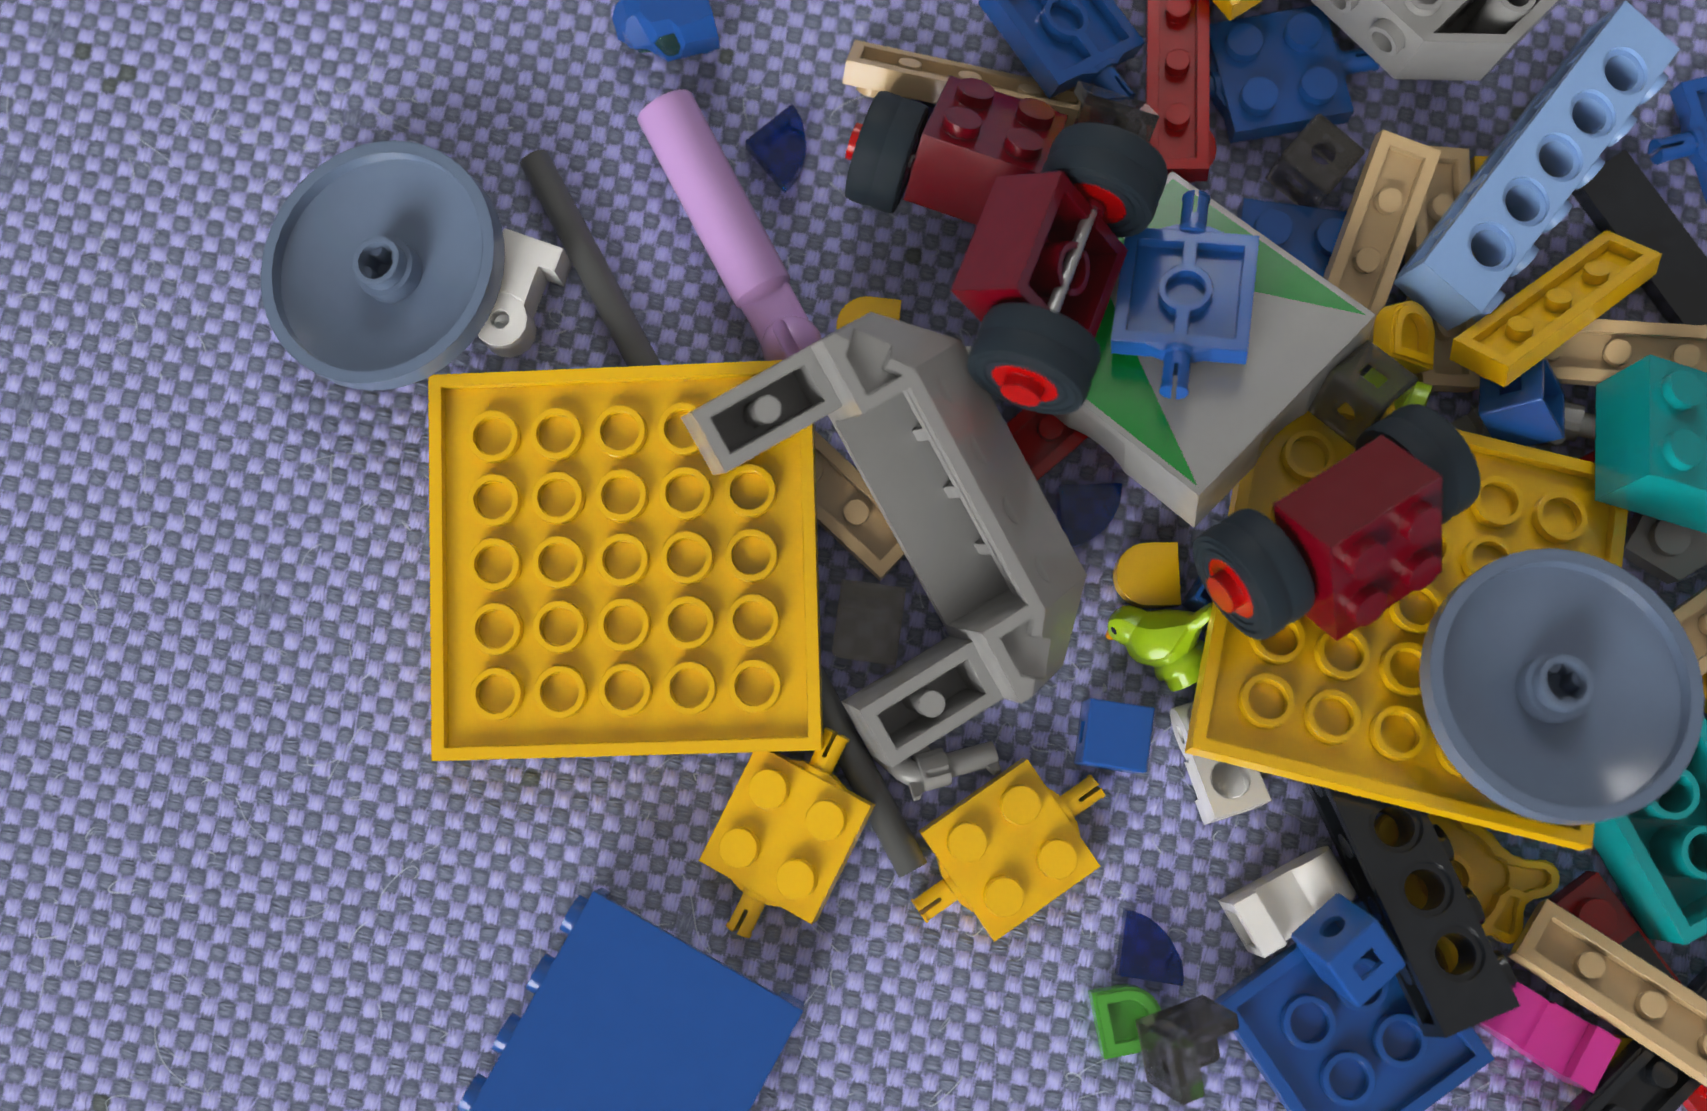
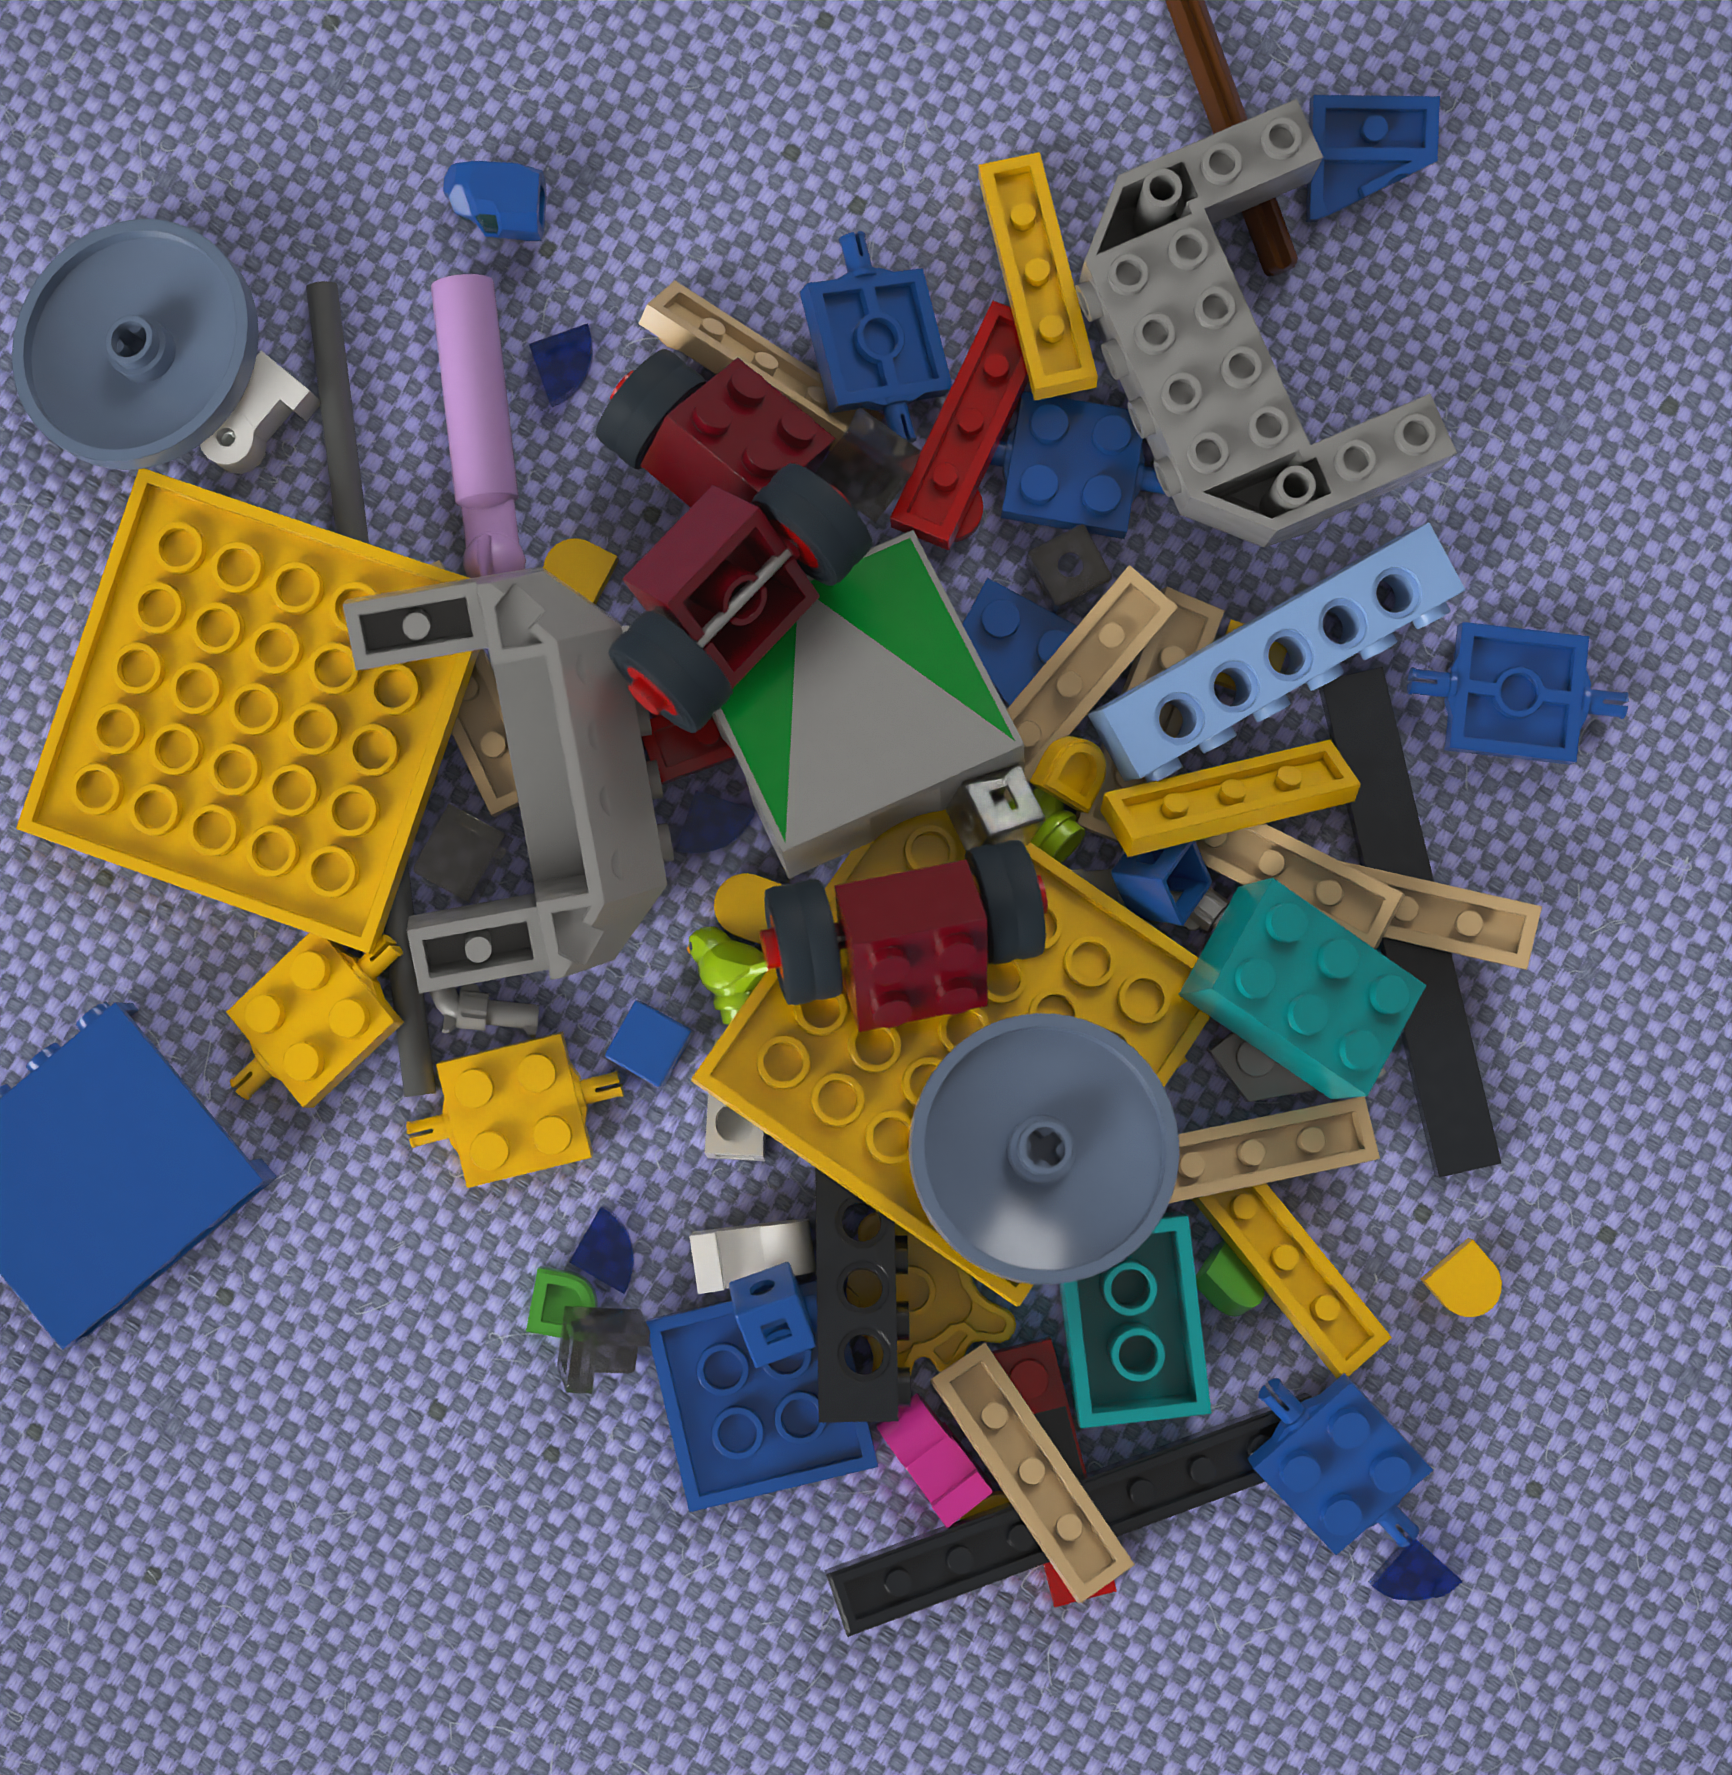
camera: 30 degrees right, 5 degrees up
blue plate [1111,190,1259,399] -> none

